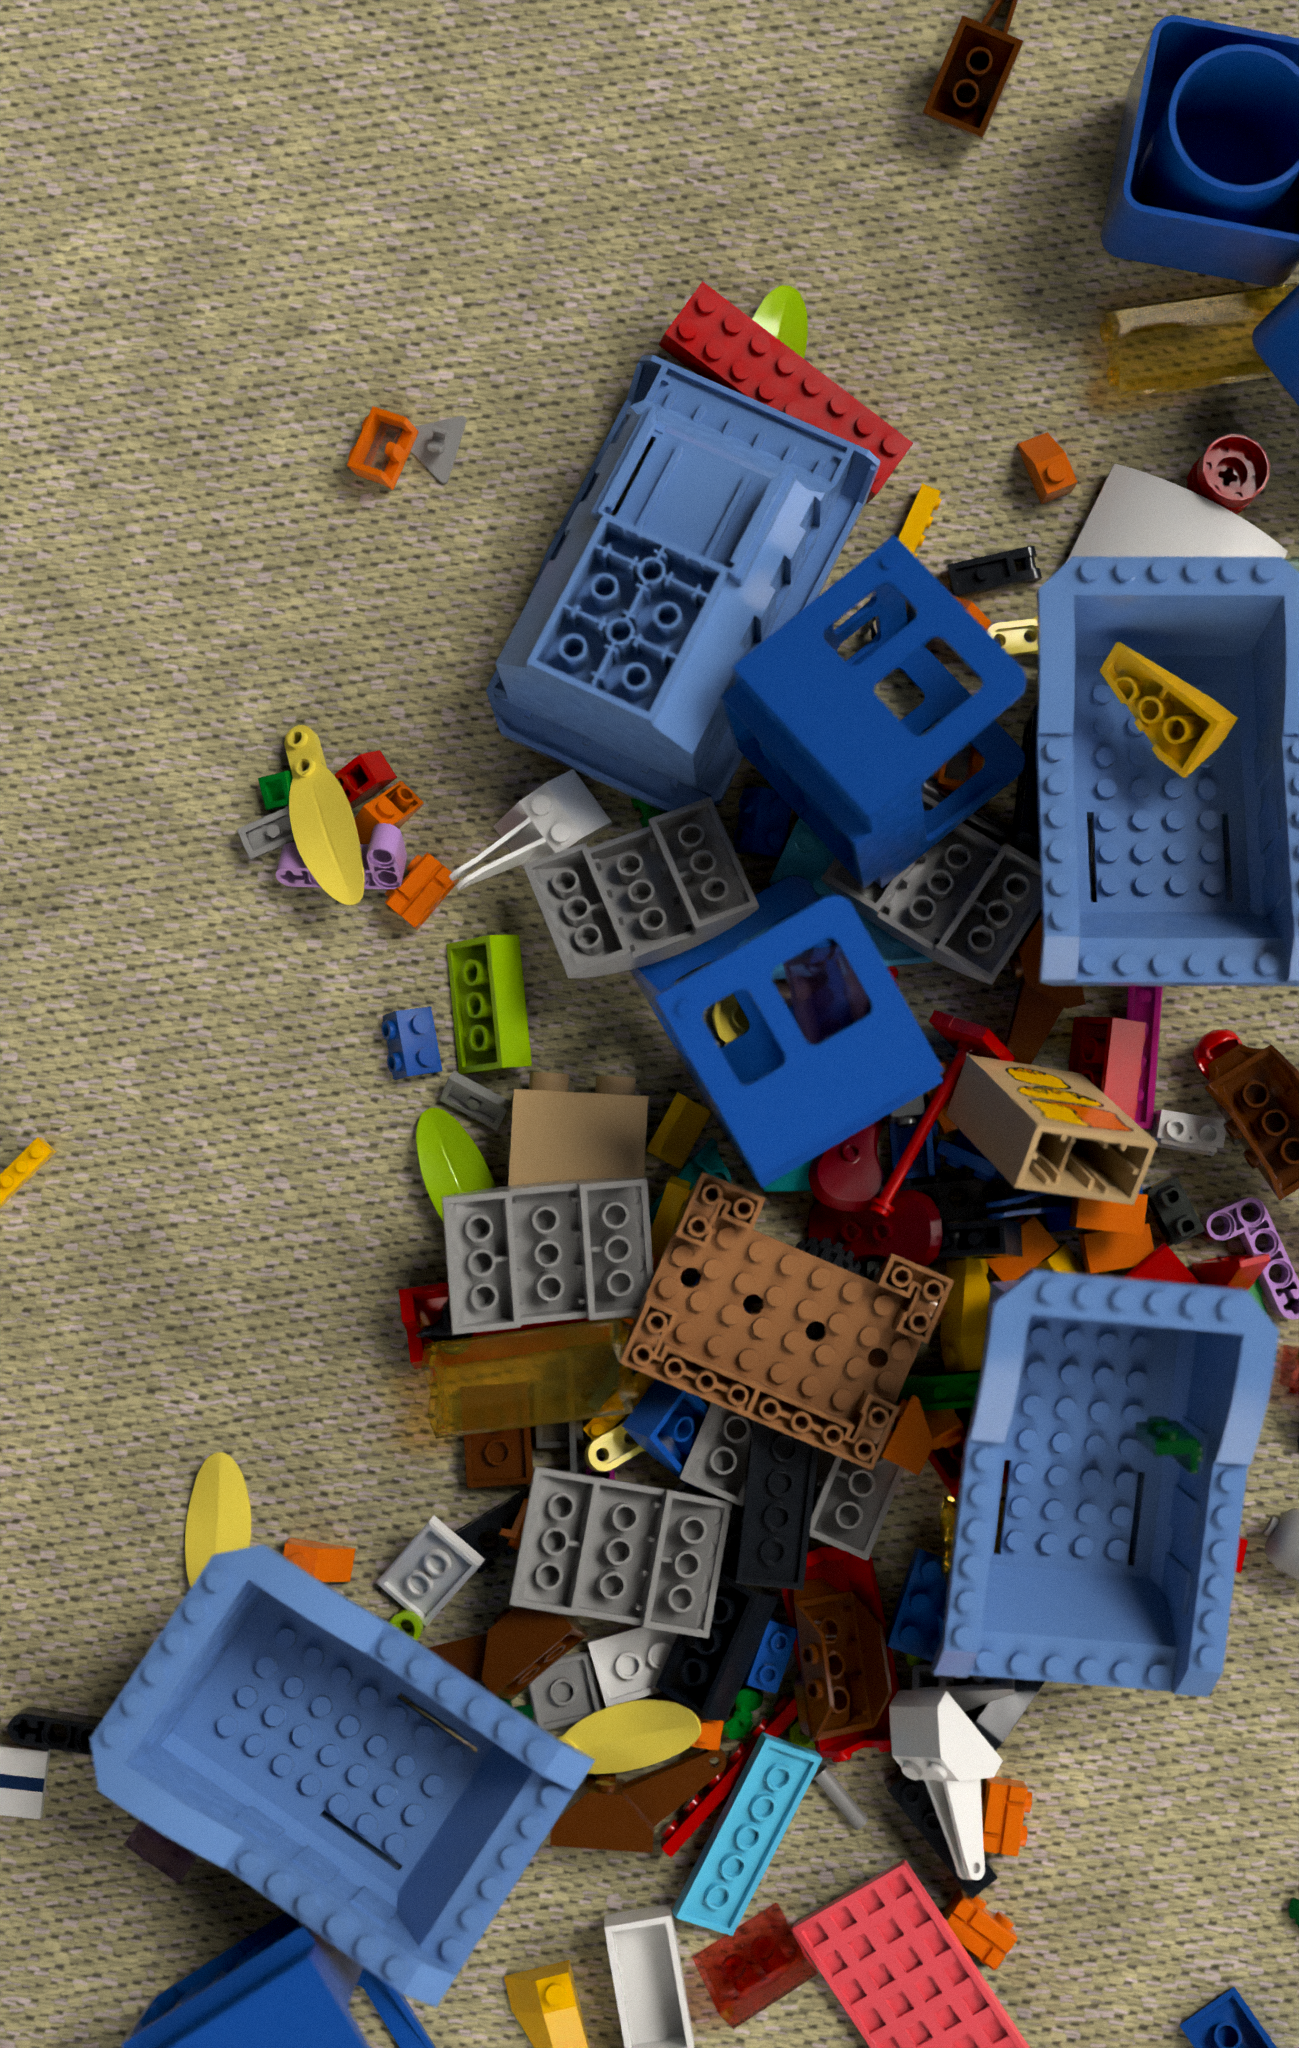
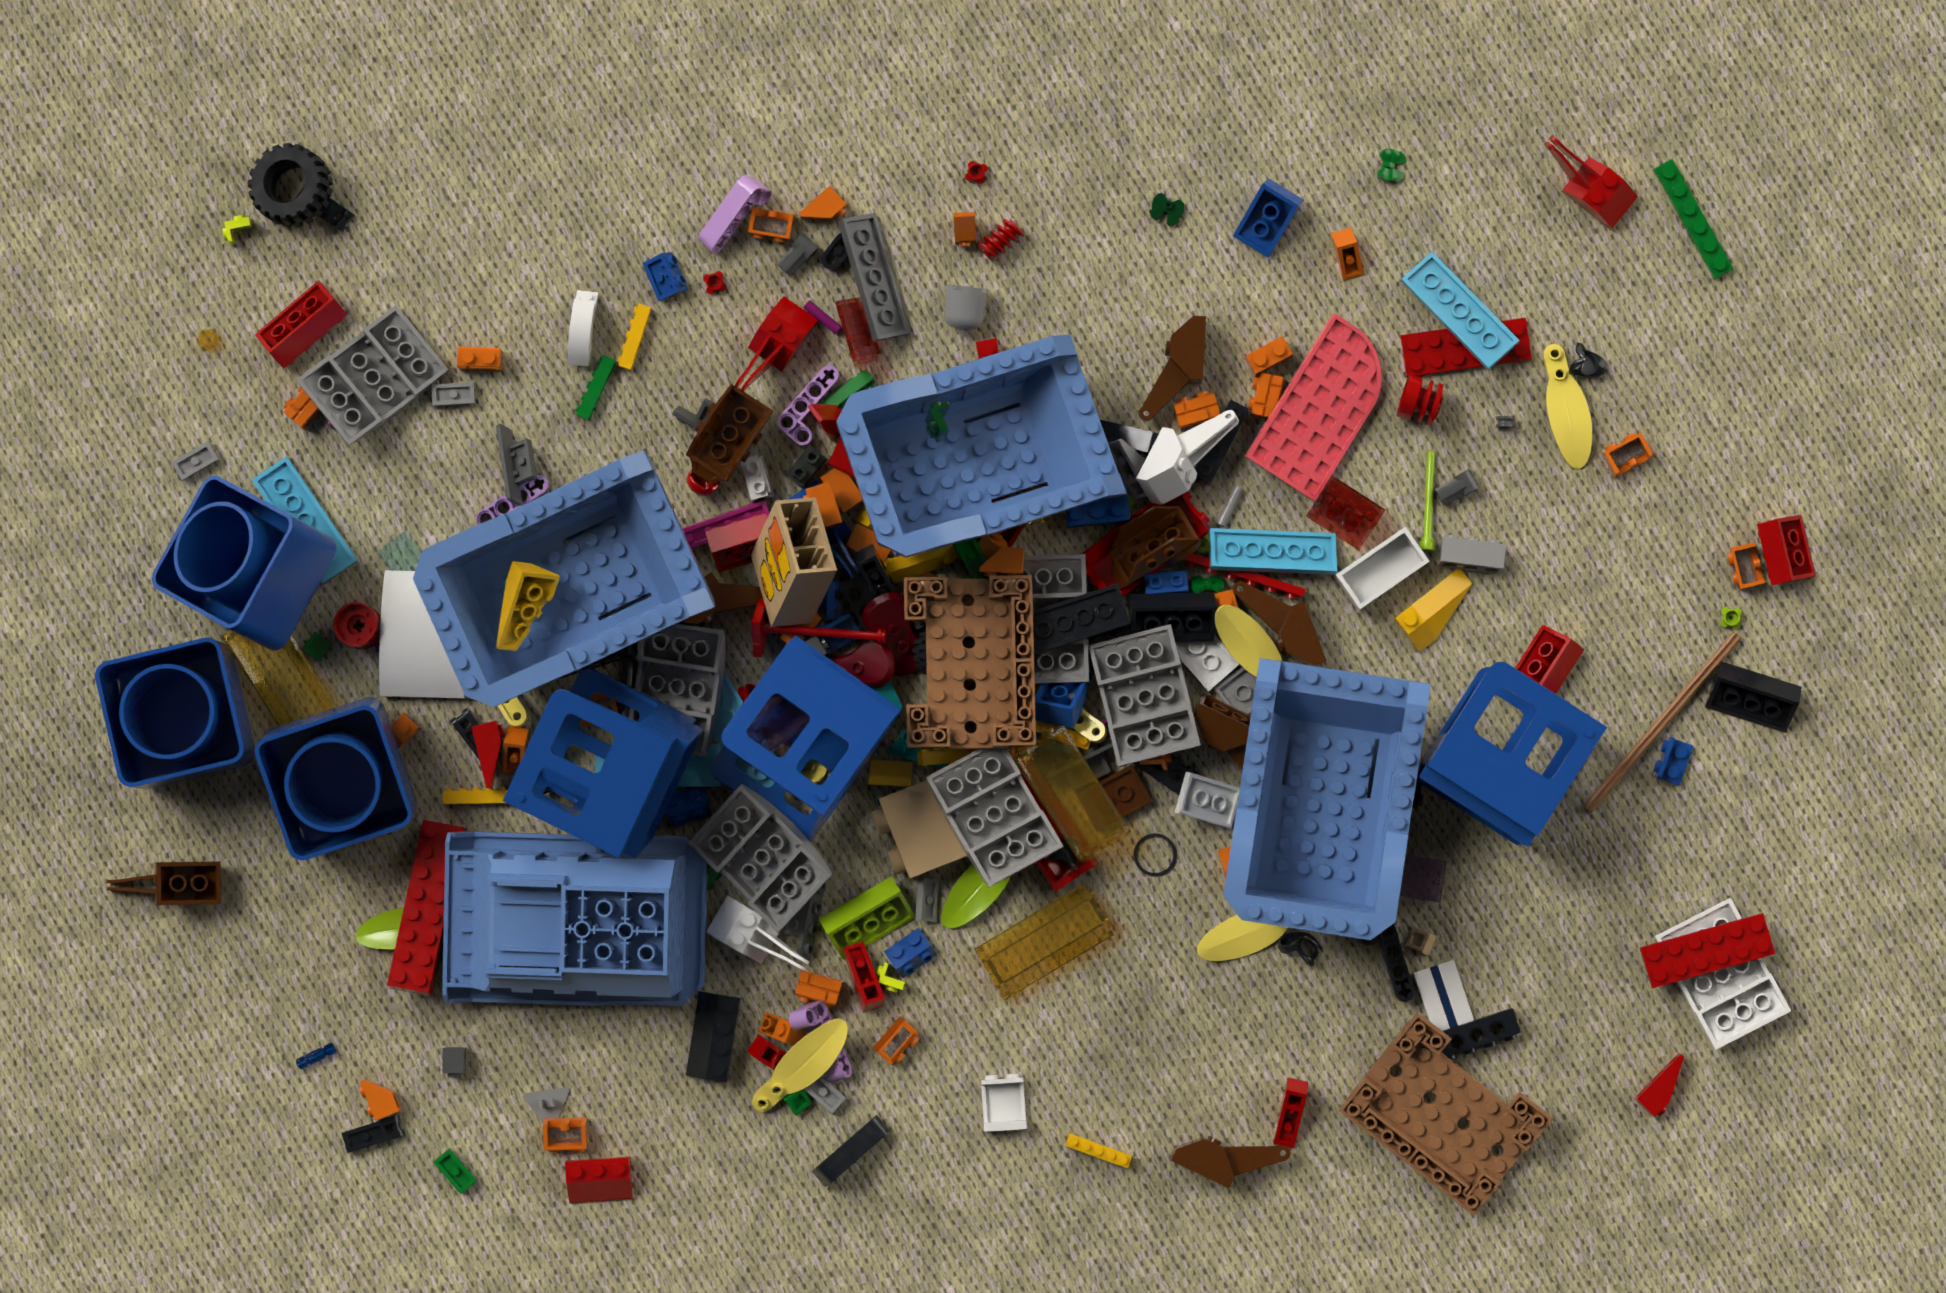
camera: 110 degrees left, 0 degrees up
none -> blue piece [255,697,417,860]
none -> clear blue axle [296,1043,337,1069]
none -> green plate [302,632,333,661]
none -> black plate [342,1115,405,1153]
none -> orange slope [359,1079,402,1121]
none -> green plate [433,1148,477,1194]
none -> dark grey brick [442,1047,466,1078]
none -> red slope [472,721,505,789]
none -> red slope [565,1156,633,1203]
none -> black slope [686,991,741,1082]
none -> dark grey bracket [782,882,826,960]
none -> black beam [812,1115,890,1187]
none -> red slope [843,941,885,1013]
none -> orange window [872,1016,919,1065]
none -> neon yellow bracket [876,962,905,993]
none -> clear yellow panel [974,884,1114,1000]
none -> white panel [981,1073,1027,1132]
none -> black piece [1134,833,1176,876]
none -> reddish brown slope [1139,315,1206,421]
none -> orange brick [1244,336,1293,377]
none -> black piece [1278,932,1321,967]
none -> tan slope [1405,927,1436,956]

